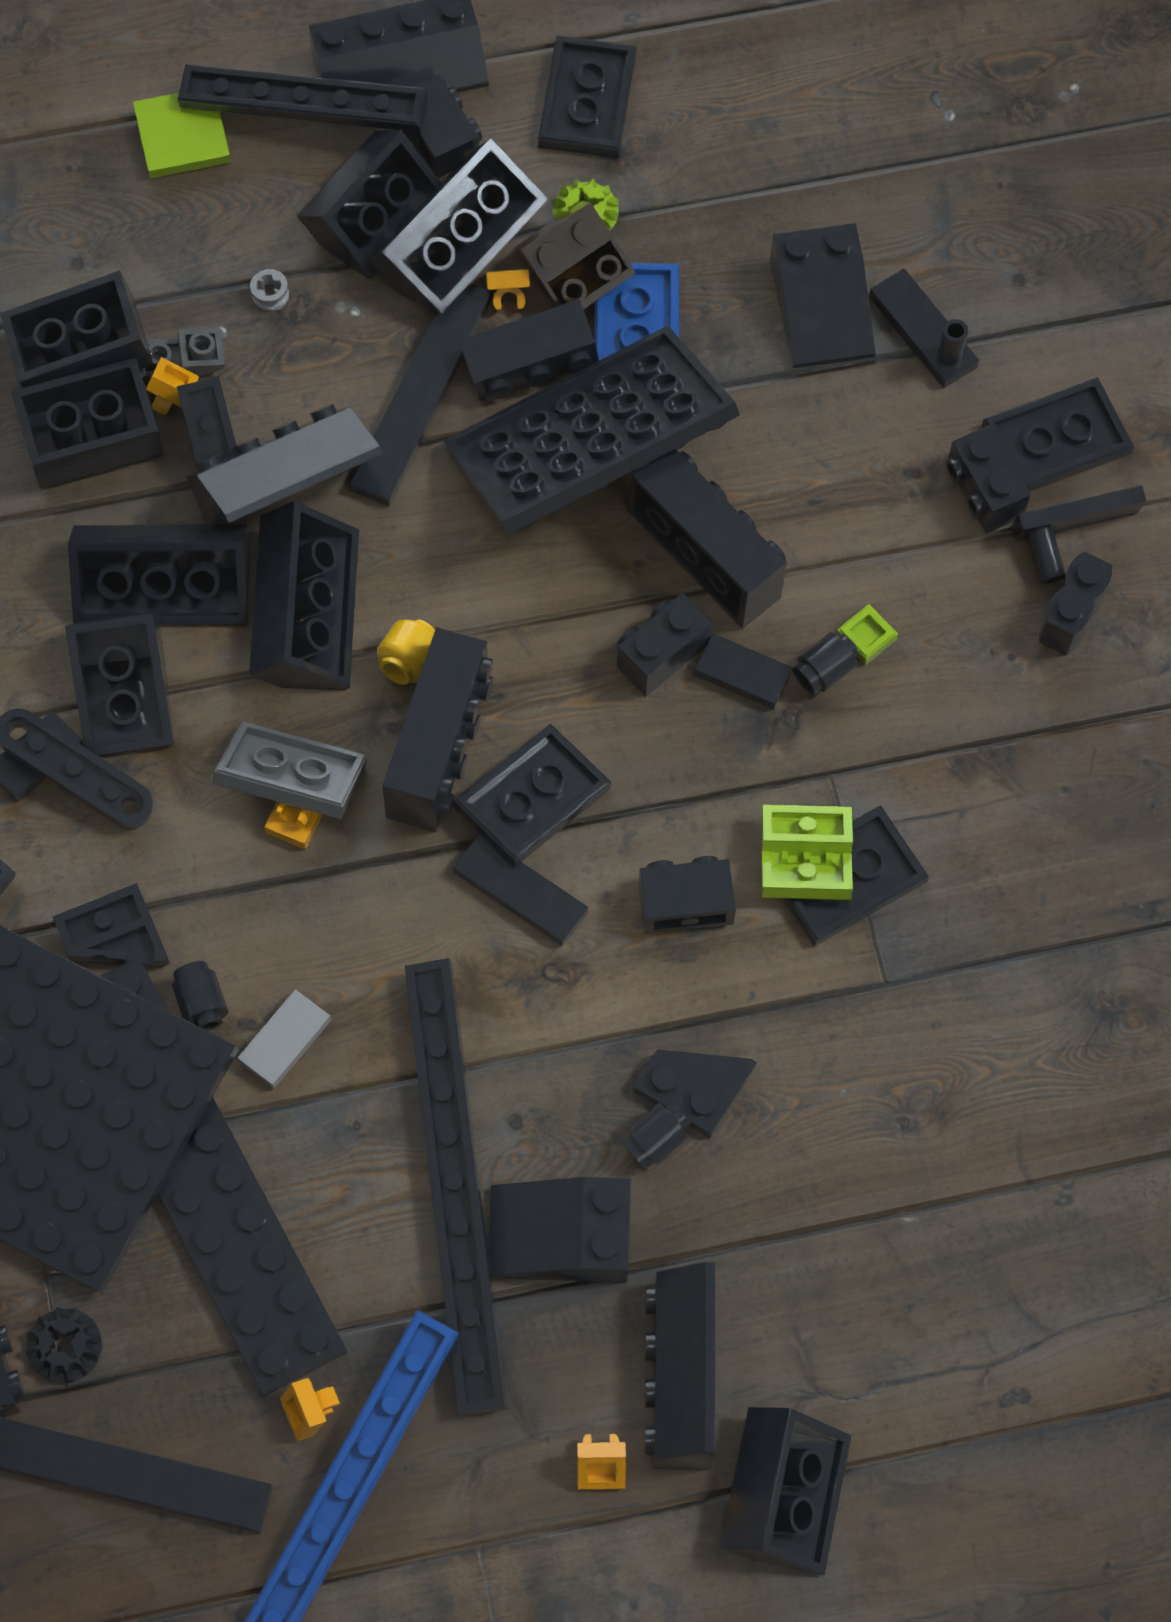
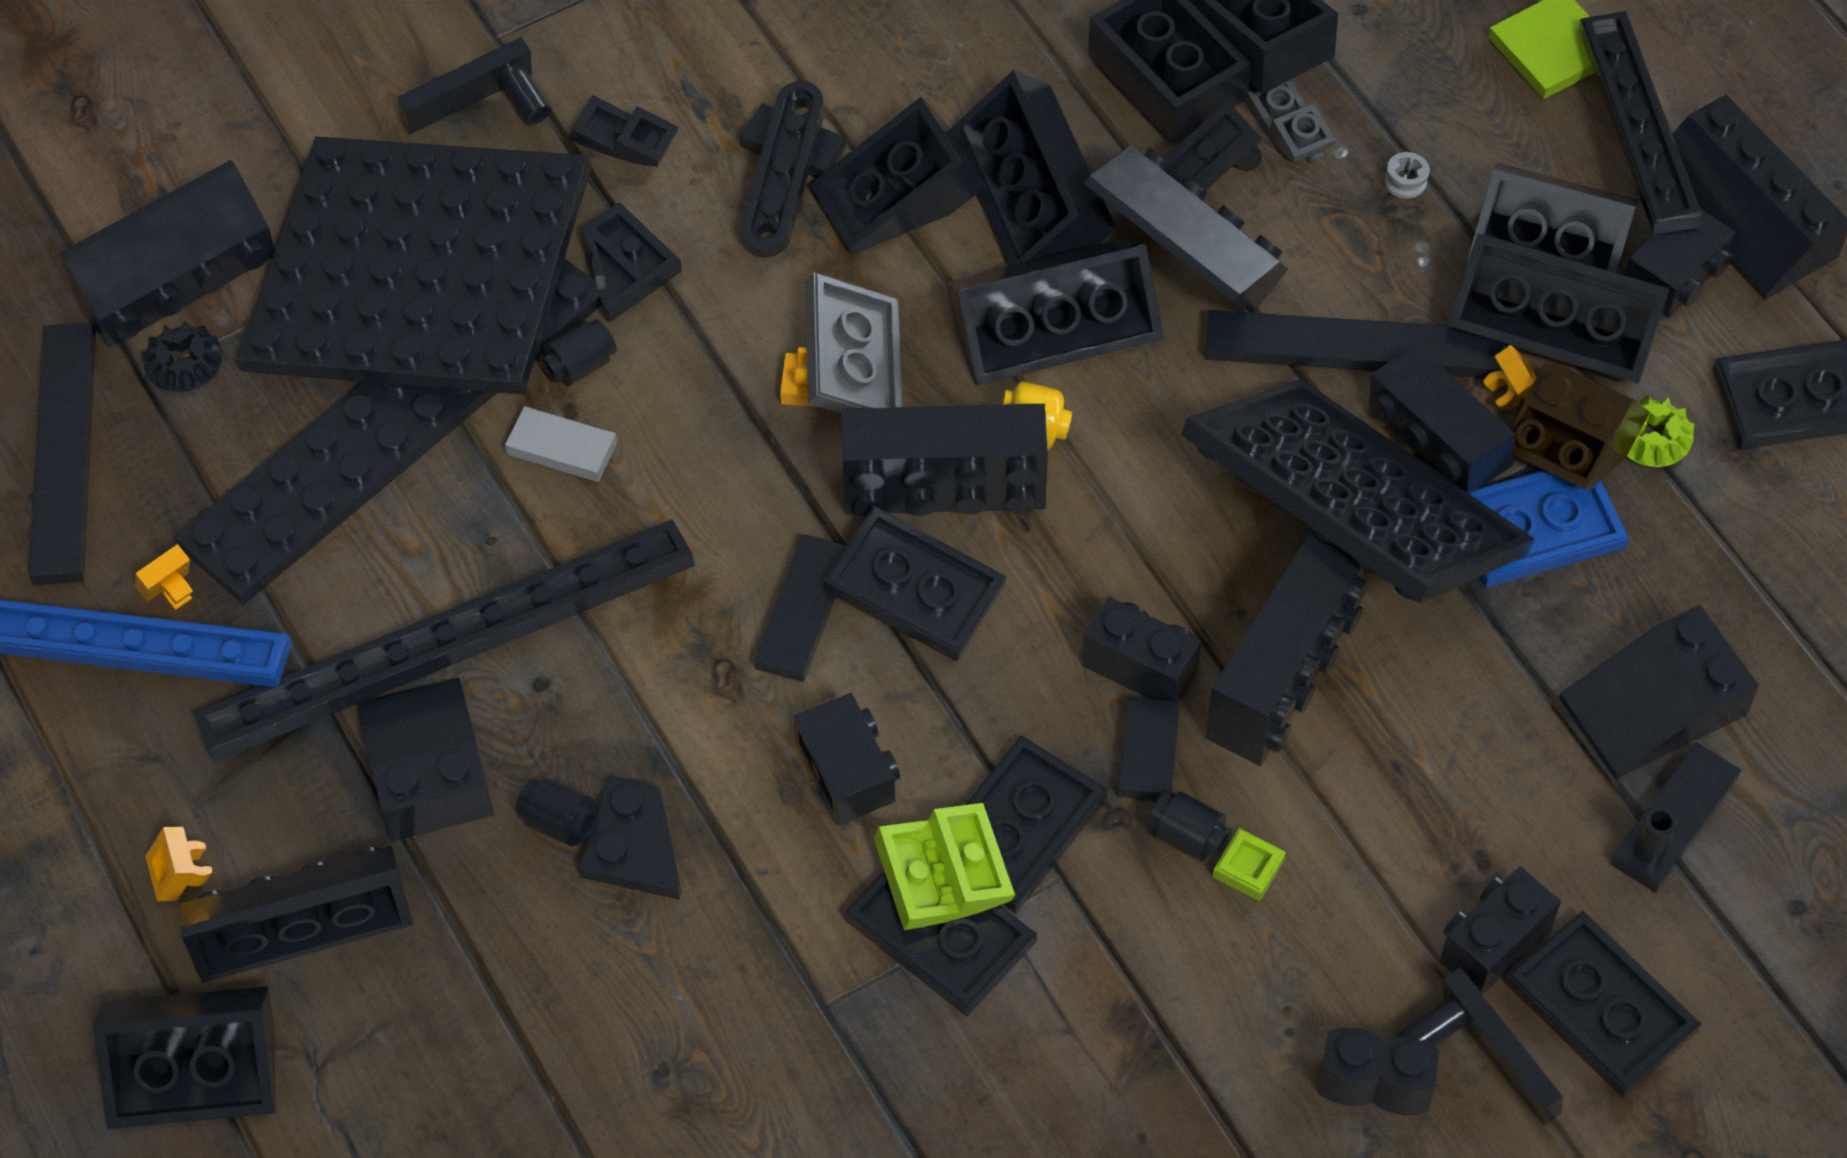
camera: 75 degrees right, 10 degrees down
light orange tile [146,357,199,416] -> none
none -> black tile [965,735,1108,914]

